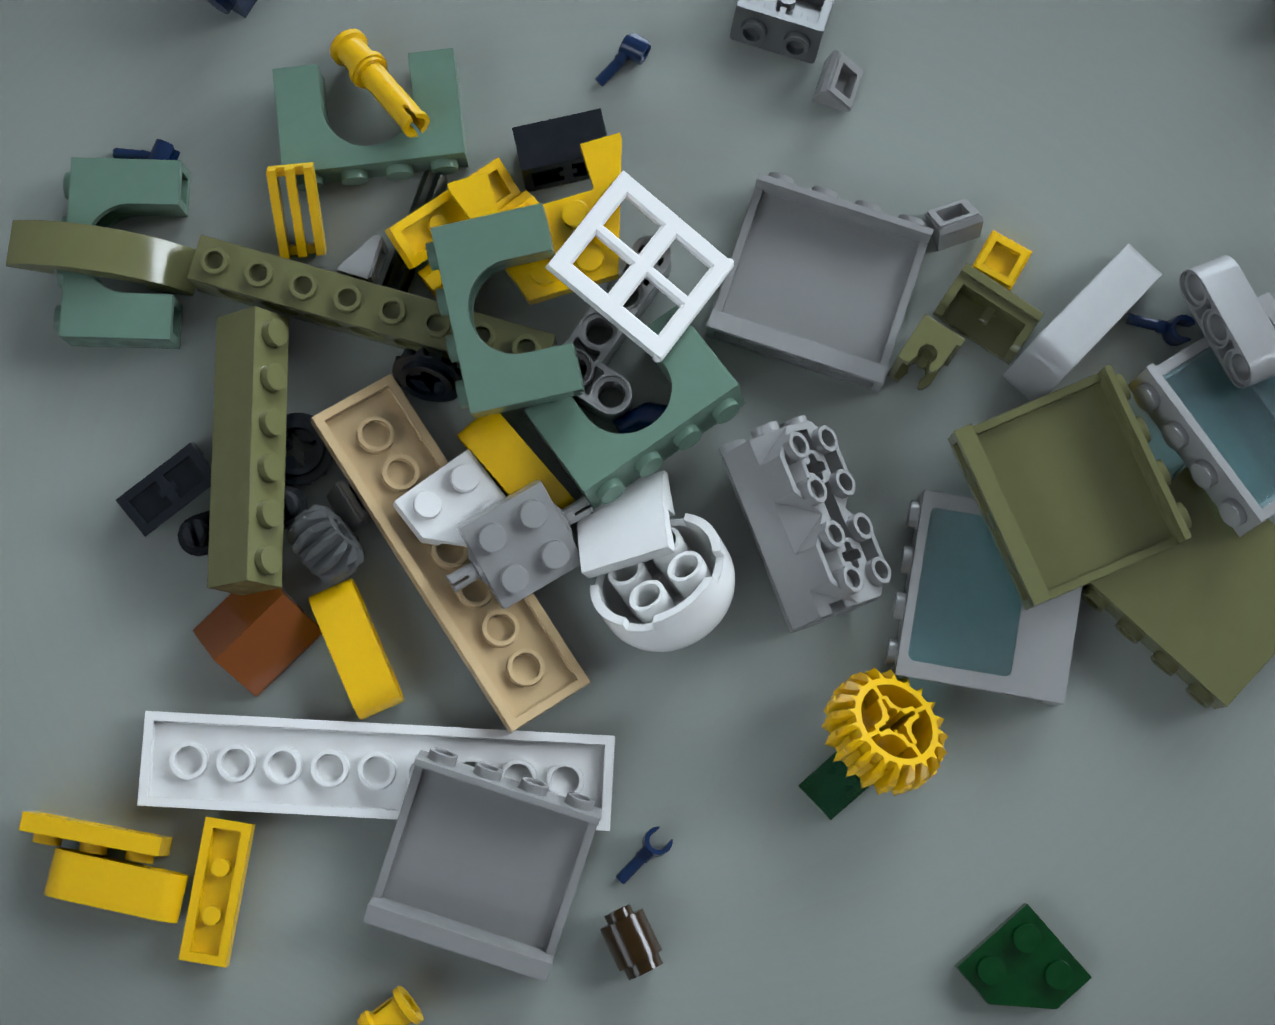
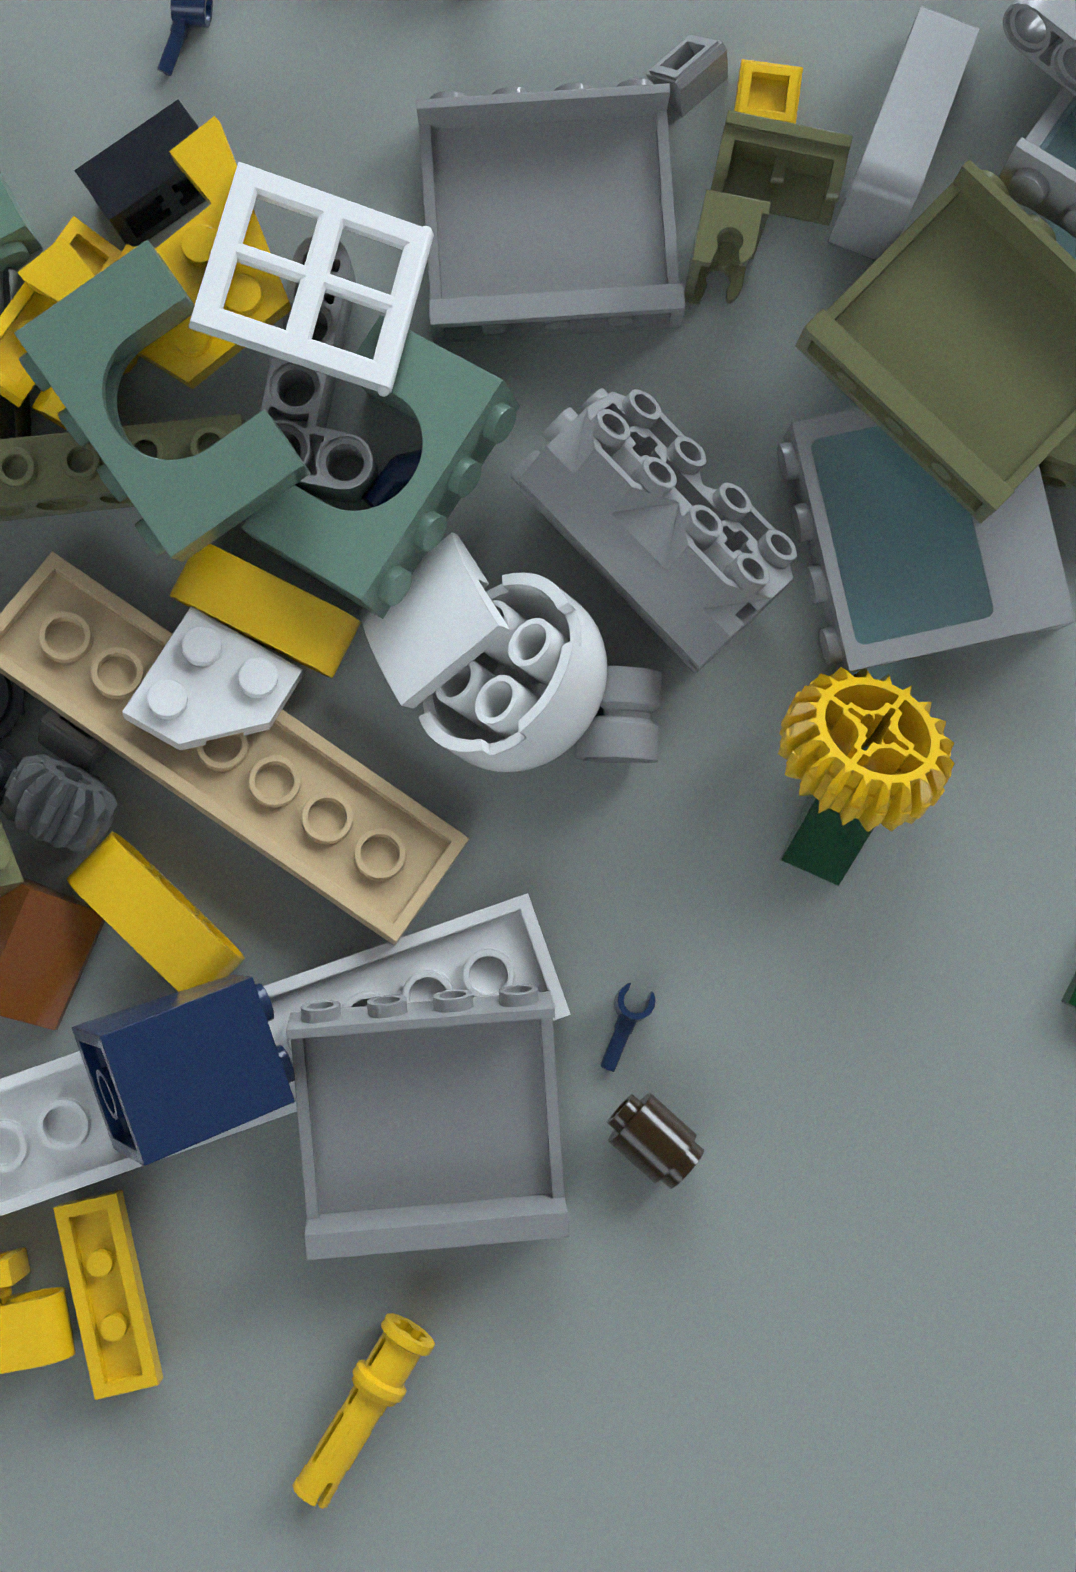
camera: 25 degrees left, 5 degrees up
black gear [392,347,463,402] -> none
light grey plate [446,480,594,610] -> none
dark blue hand [1126,313,1195,346] -> none
none -> dark blue slope [71,974,295,1166]
none -> light grey wheel [576,666,662,763]

